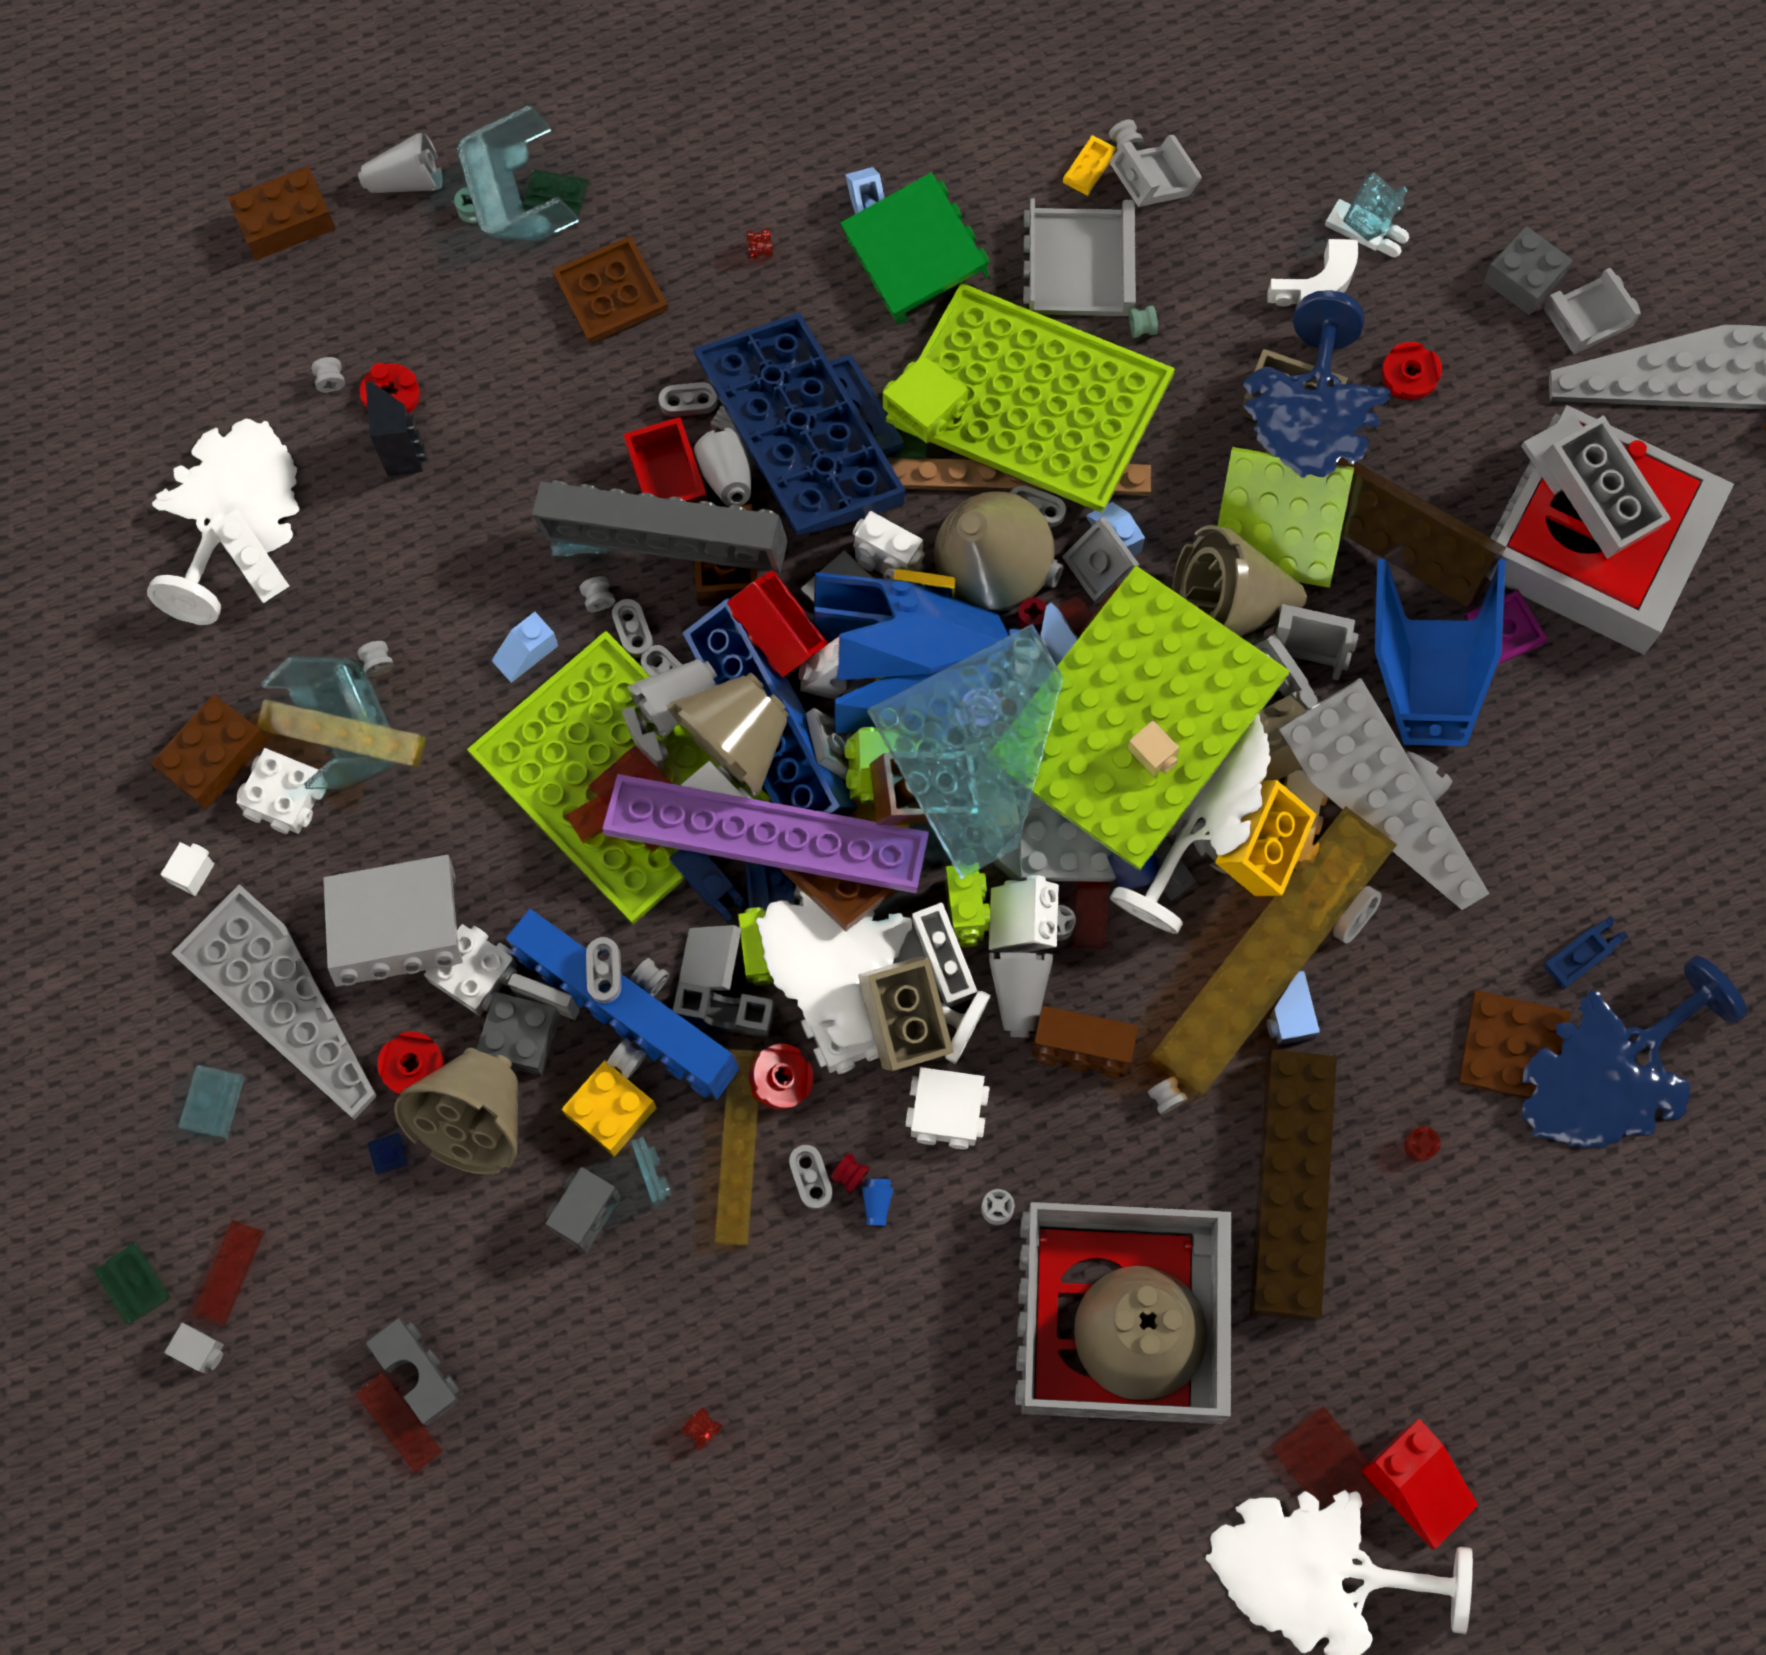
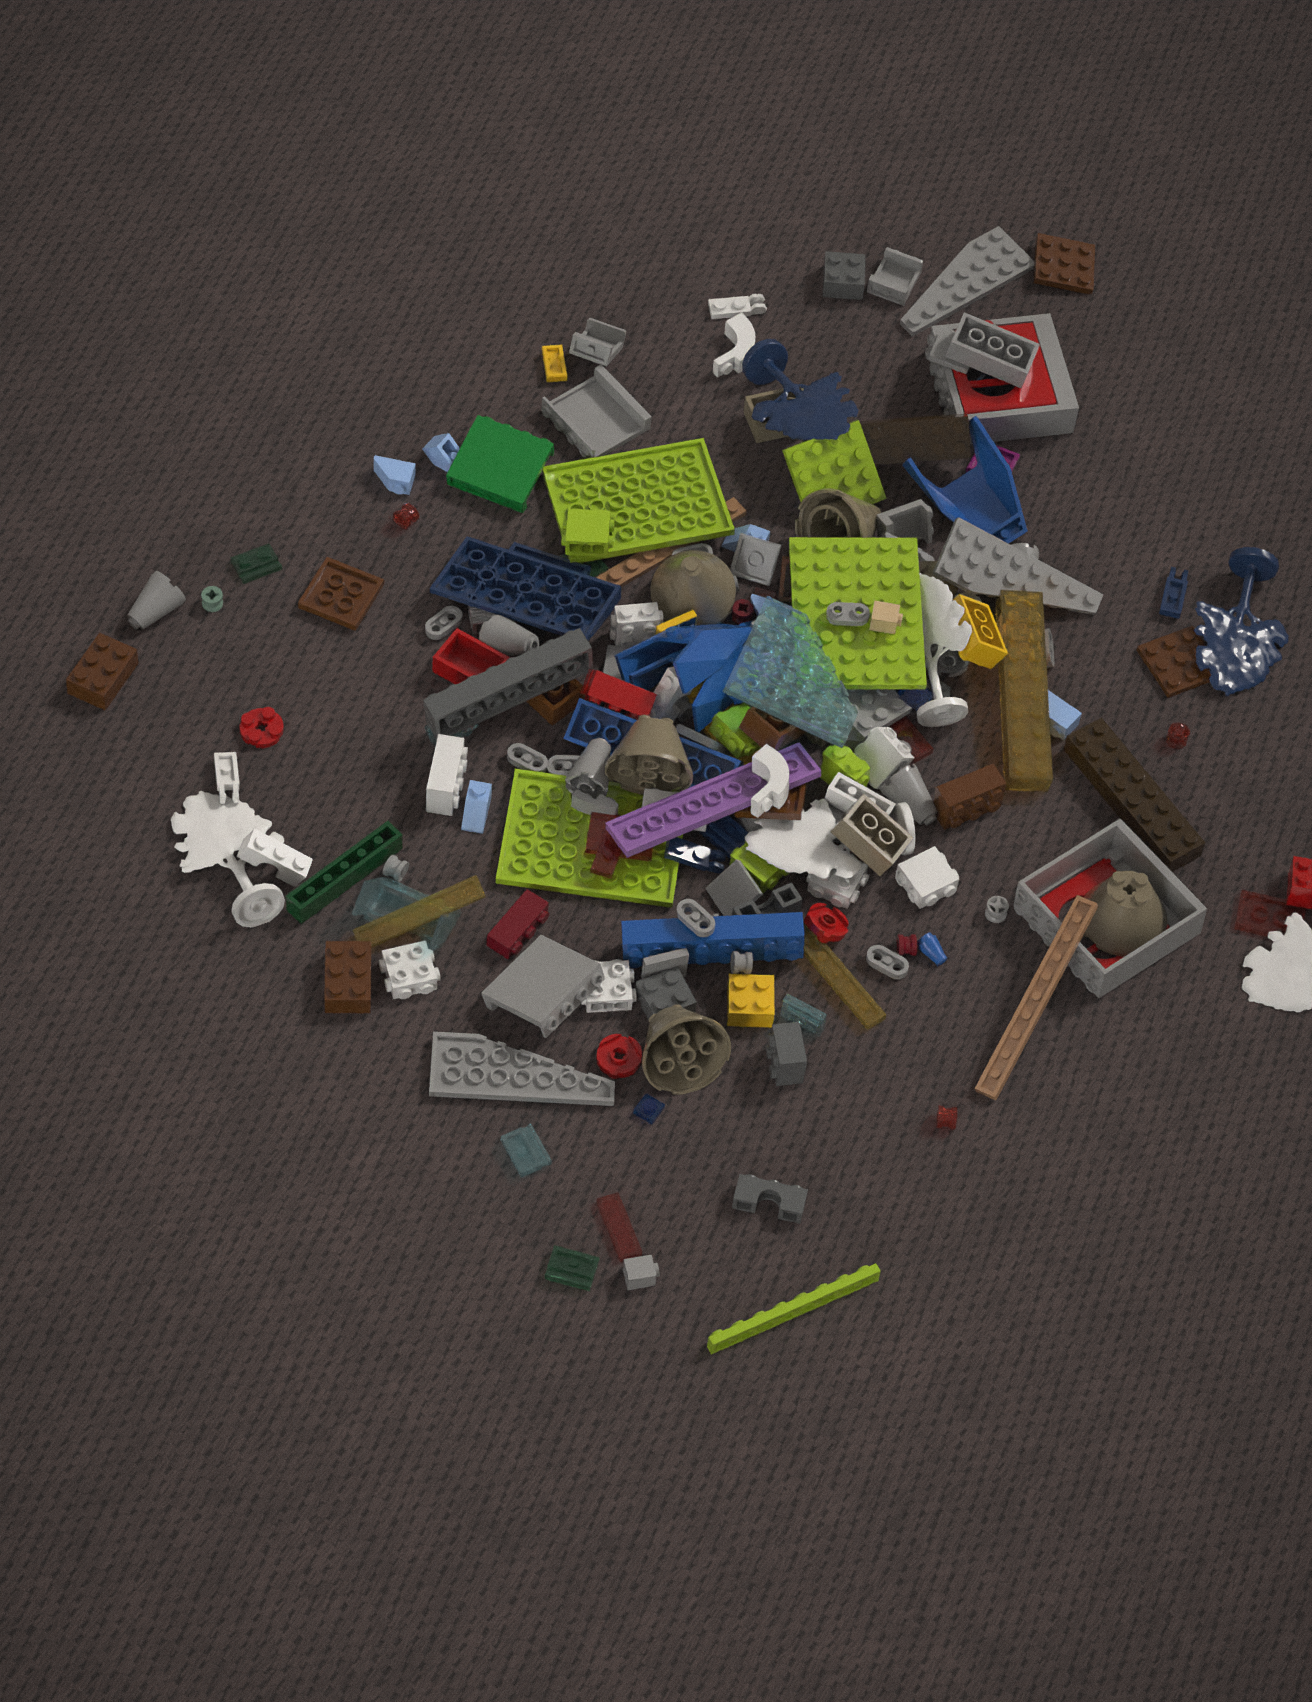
camera: 45 degrees left, 15 degrees down
white brick [160,842,214,896] -> none
light grey wheel [311,357,345,393] -> none
clear red tile [355,1372,443,1474] -> none
black slope [365,381,427,476] -> none
clear light blue windscreen [458,105,579,241] -> none
light grey wheel [579,576,615,612] -> none
light grey wheel [1109,119,1144,151] -> none
sand green wheel [1129,305,1158,338] -> none
light grey wheel [1148,1076,1188,1115] -> none
clear light blue bracket [1343,173,1408,242] -> none
red plate [1381,342,1442,400] -> none
none -> white hinge [214,752,240,804]
none -> dark green brick [286,821,403,924]
none -> light blue slope [374,455,415,495]
none -> white brick [426,734,468,816]
none -> dark red brick [487,889,549,960]
none -> lime plate [707,1264,881,1354]
none -> white arch [751,744,789,818]
none -> light grey plate [826,602,870,626]
none -> medium nougat plate [975,895,1098,1100]

